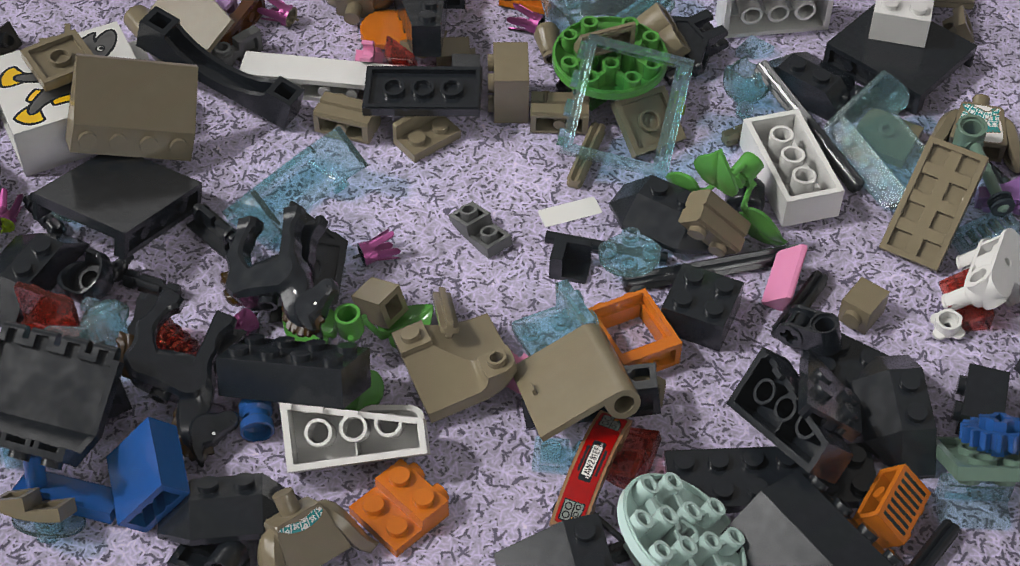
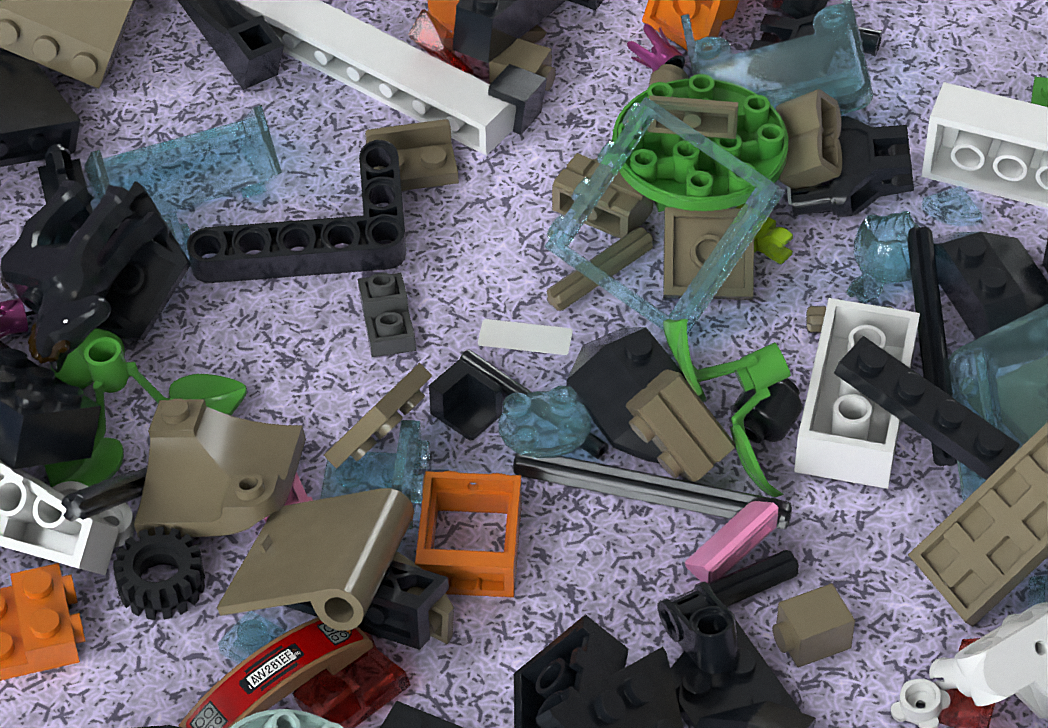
camera: 30 degrees right, 0 degrees up
dark tan brick [313,91,381,144] -> none
dark tan brick [351,277,409,329] -> none
flat silver piece [352,228,401,266] -> none
bright pink plate [355,40,389,64] -> none
black plate [362,66,483,117] -> none
dark tan axle [432,287,460,339] -> none
dark tan brick [488,42,529,123] -> none
black brick [661,263,744,352] -> none
none -> black axle [61,468,147,522]
none -> black tyre [113,527,205,620]
none -> black beam [187,140,406,283]
none -> dark tan plate [323,362,432,469]
none -> black plate [834,336,1020,480]

